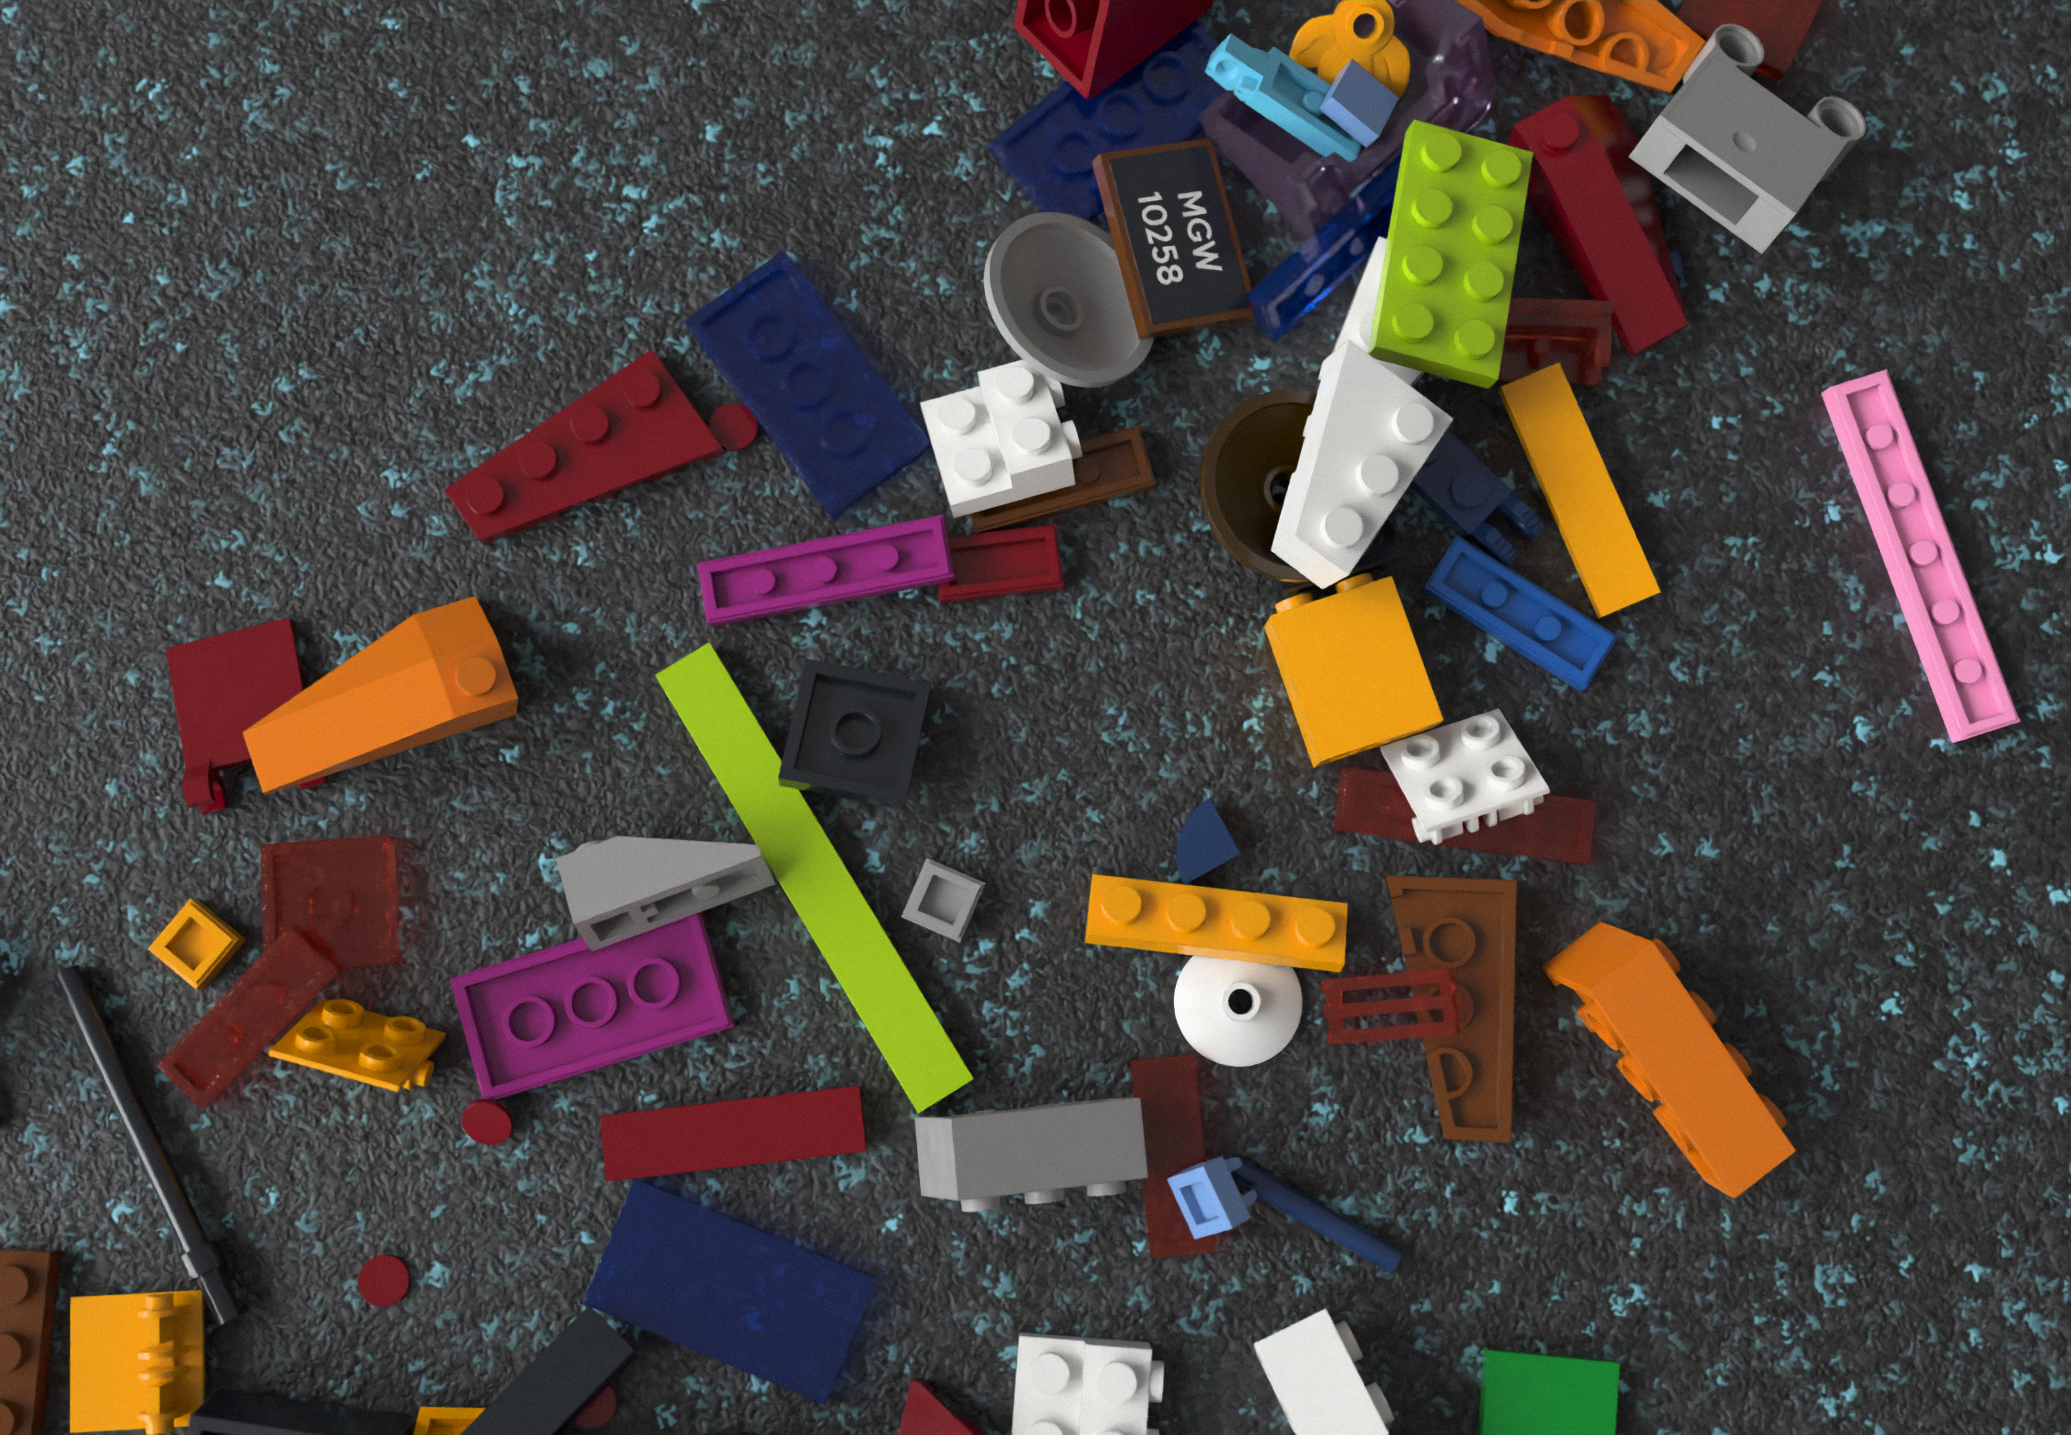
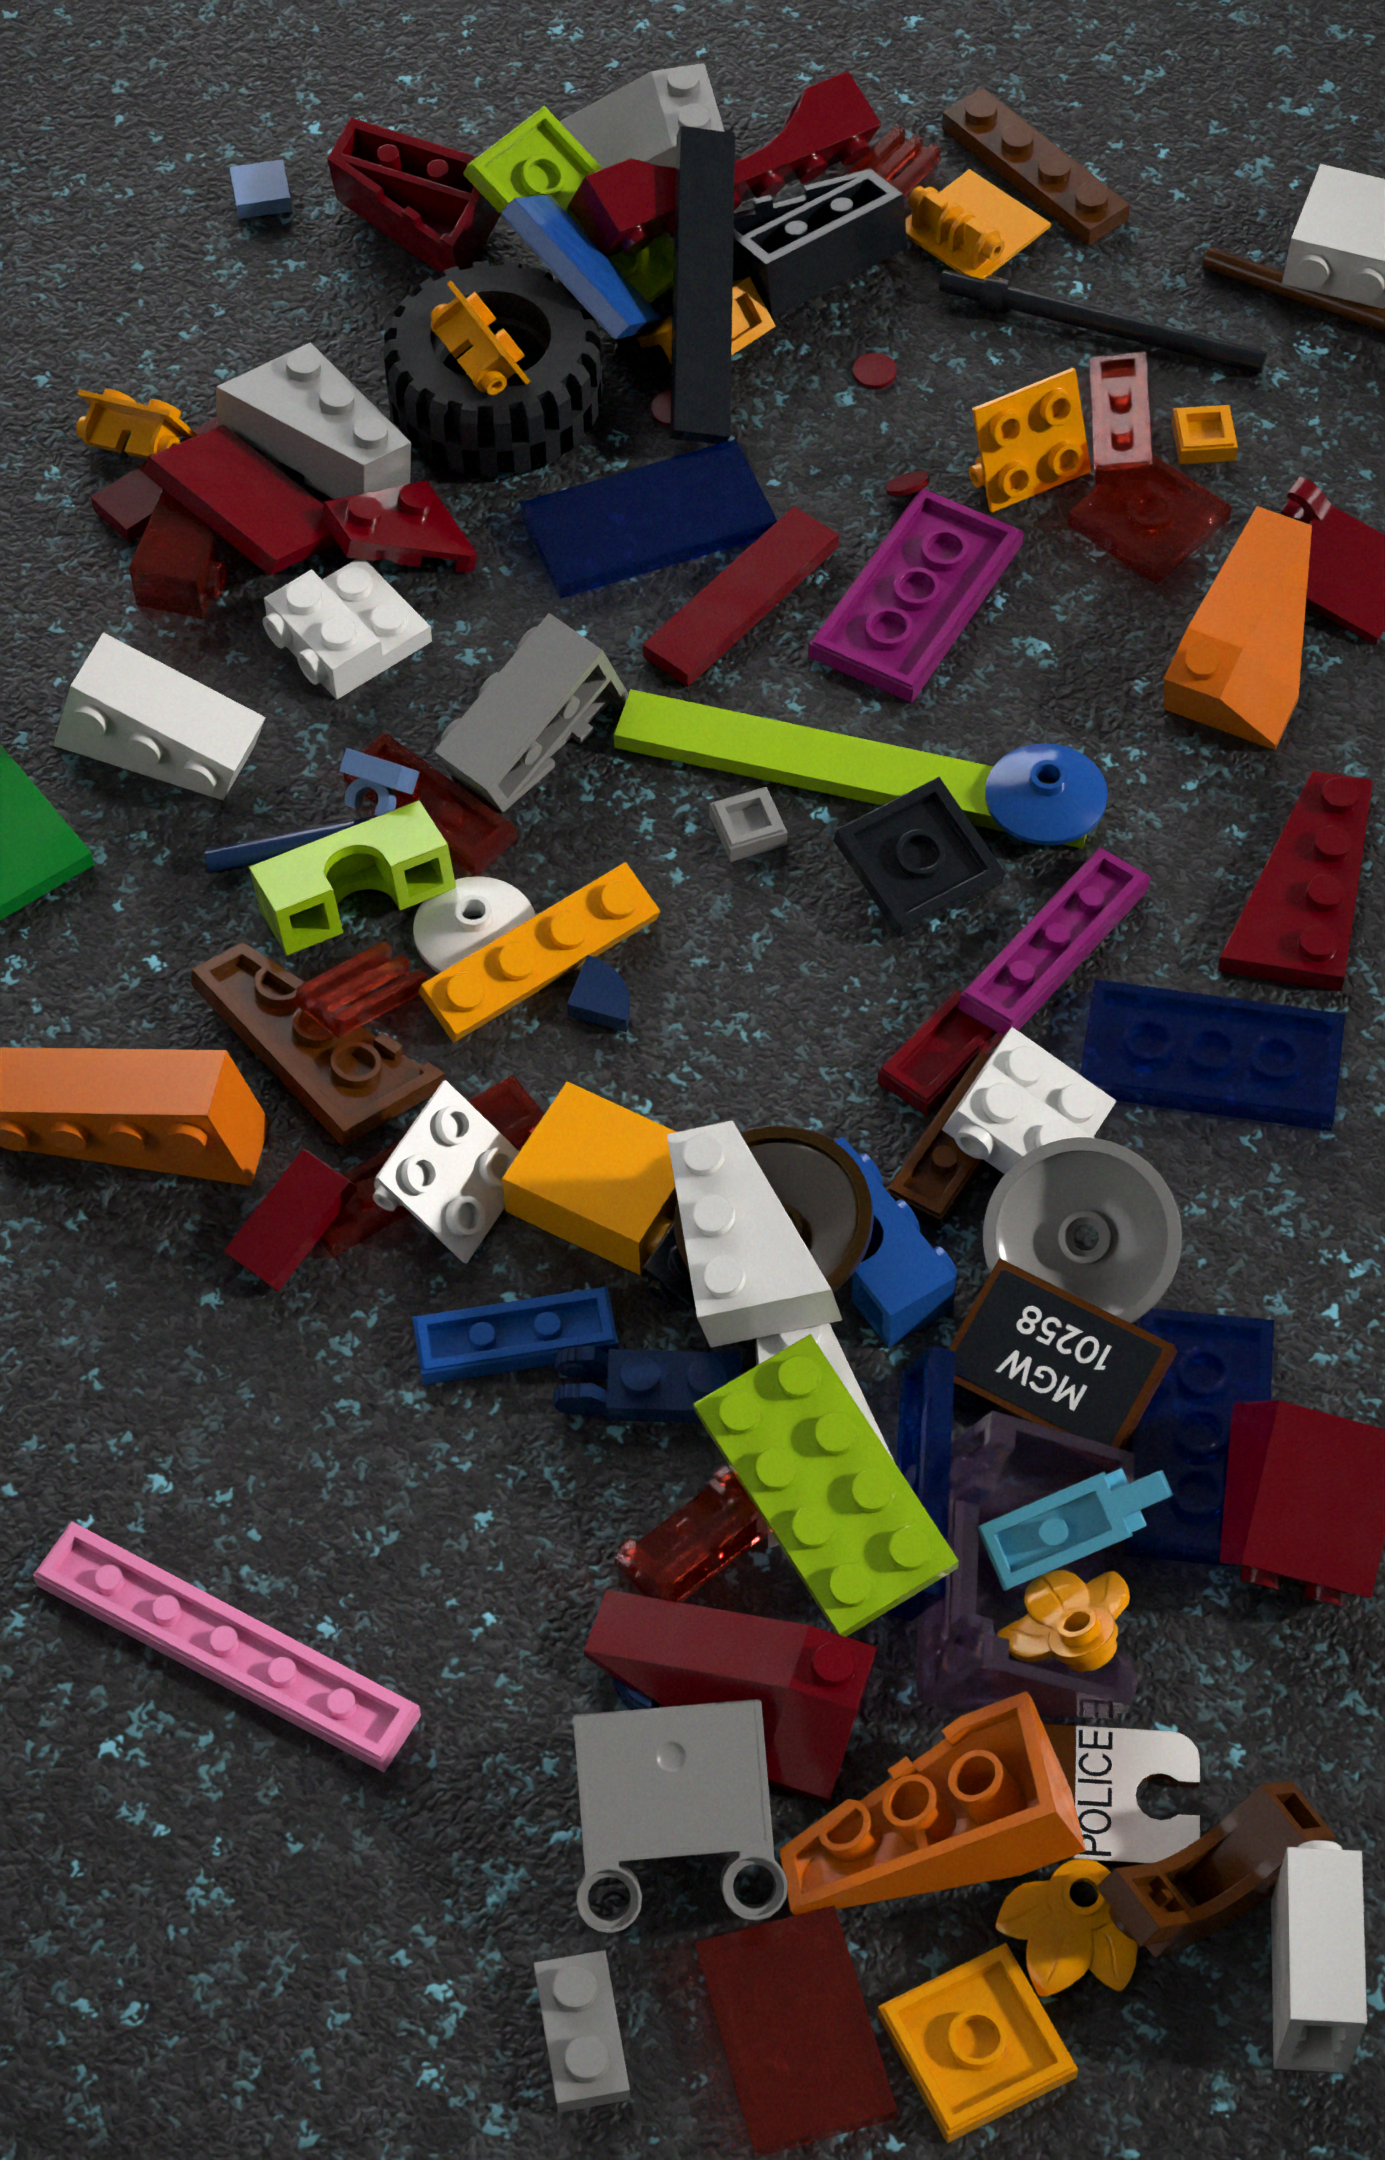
camera: 140 degrees right, 25 degrees down
light grey slope [556,836,775,951] -> none
dark red piece [709,404,758,451] -> none
medium blue tile [1319,59,1399,148] -> none
light orange tile [1498,362,1661,619] -> none
none -> dark red tile [224,1148,358,1292]
none -> lime arch [249,800,456,956]
none -> light grey plate [534,1950,631,2113]
none -> blue arch [834,1136,958,1348]
none -> blue dish [985,743,1108,846]

